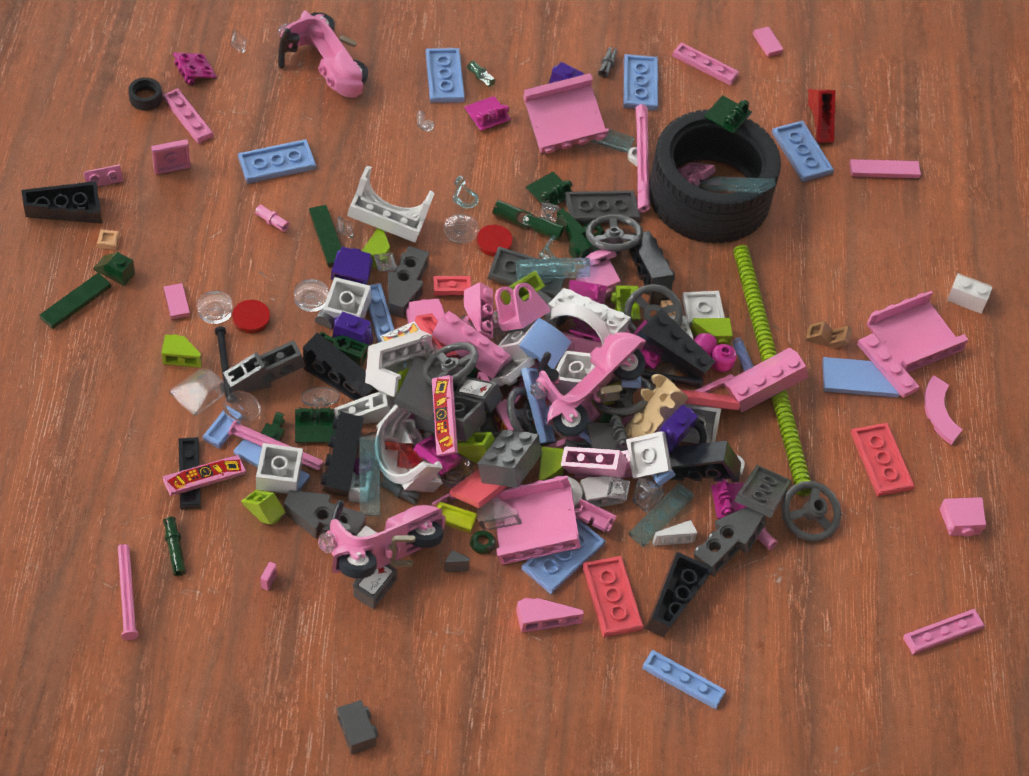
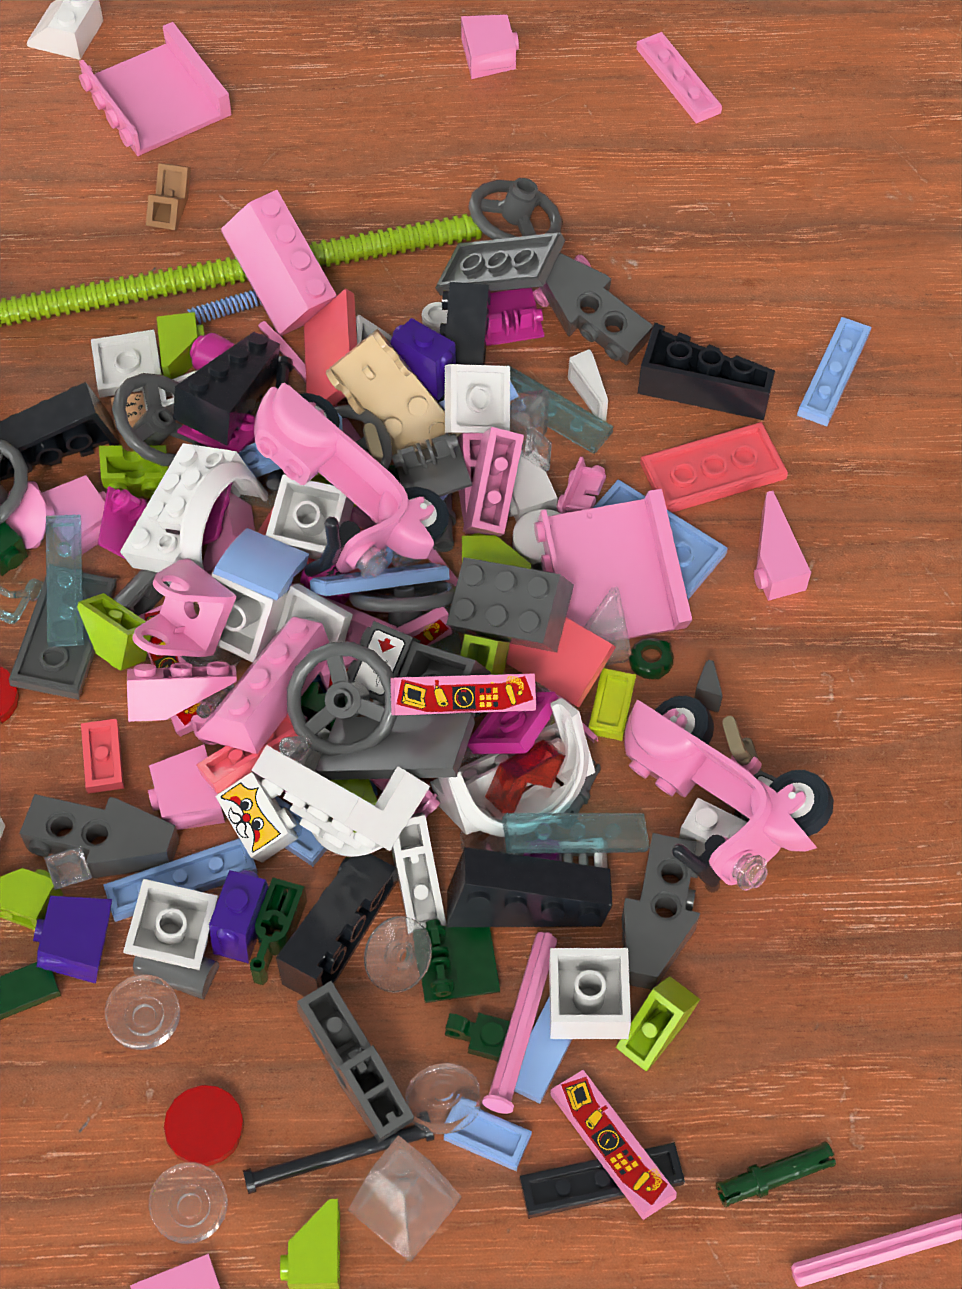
camera: 90 degrees left, 5 degrees up
bright pink tile [260,562,277,591] -> none
dark pink head [711,344,736,372] -> none
light blue tile [822,357,899,397] -> none
coral tile [850,423,915,497] -> none
bright pink plate [857,333,919,398] -> none
bright pink tile [924,375,963,445] -> none

